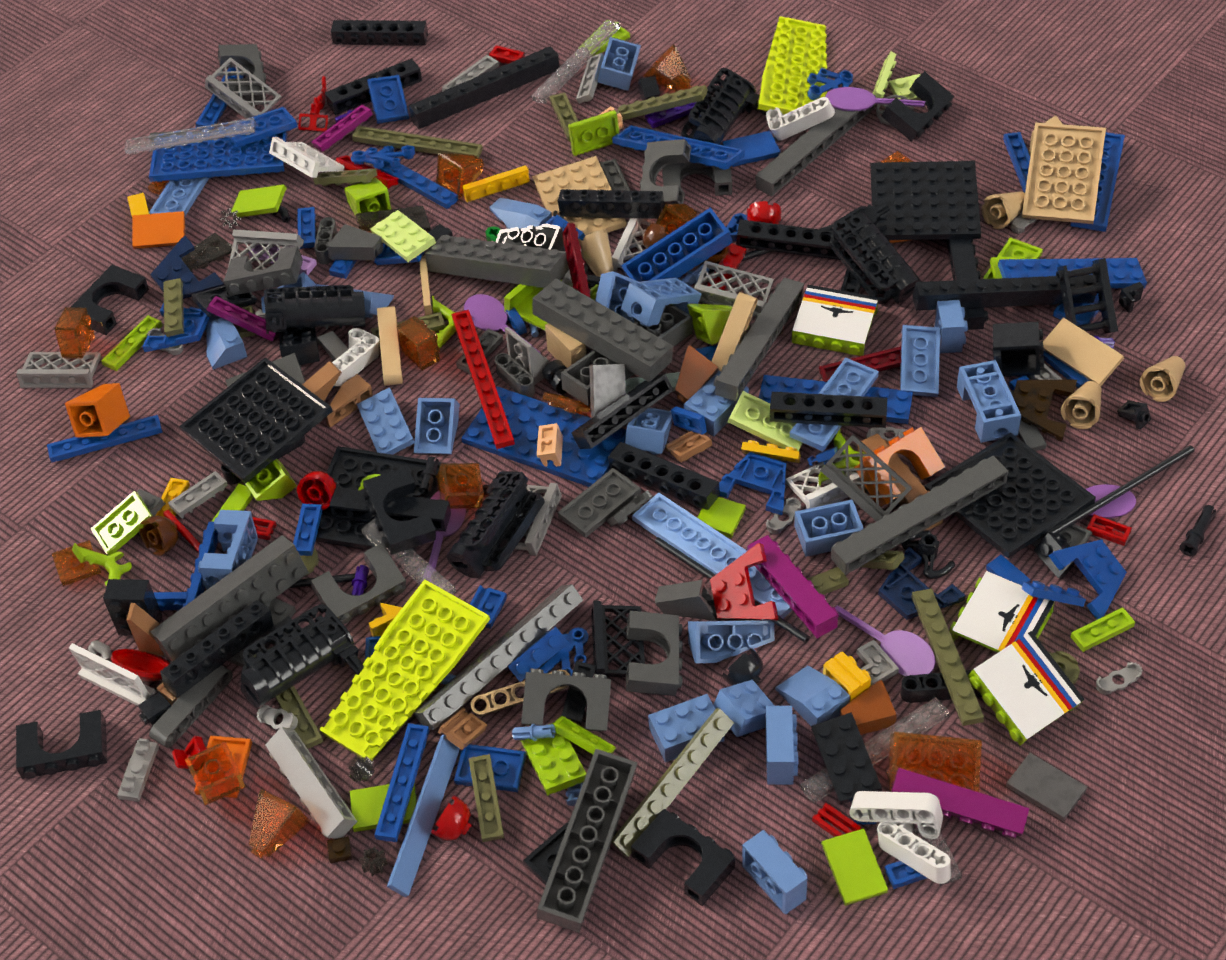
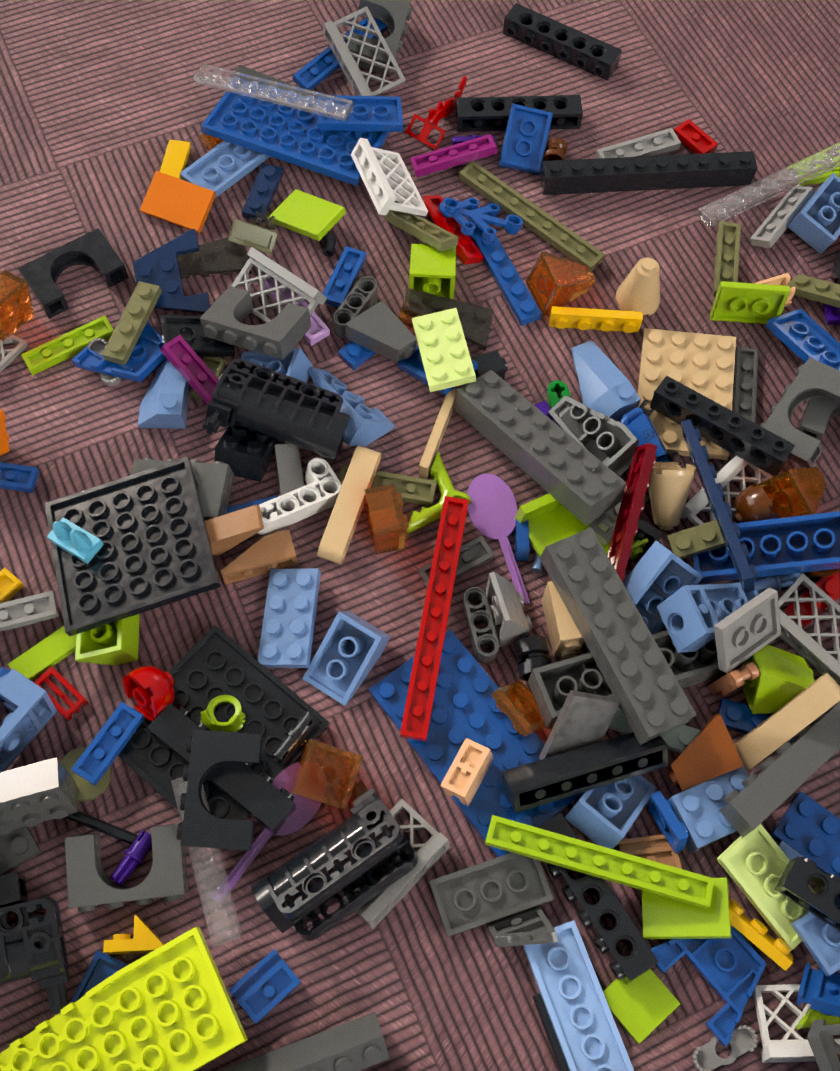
camera: 20 degrees right, 15 degrees up
none -> medium azure tile [47,518,104,564]
none -> olive tile [228,218,278,254]
none -> dark blue plate [242,163,284,222]
none -> lime plate [485,815,714,909]
none -> reddish brown wheel [543,138,568,161]
none -> tan cone [615,258,660,316]
none -> lime tile [642,878,732,939]
none -> olive plate [667,520,725,559]
none -> dark blue plate [681,419,758,593]
none -> nougat plate [708,662,760,696]
none -> light grey plate [714,588,781,673]

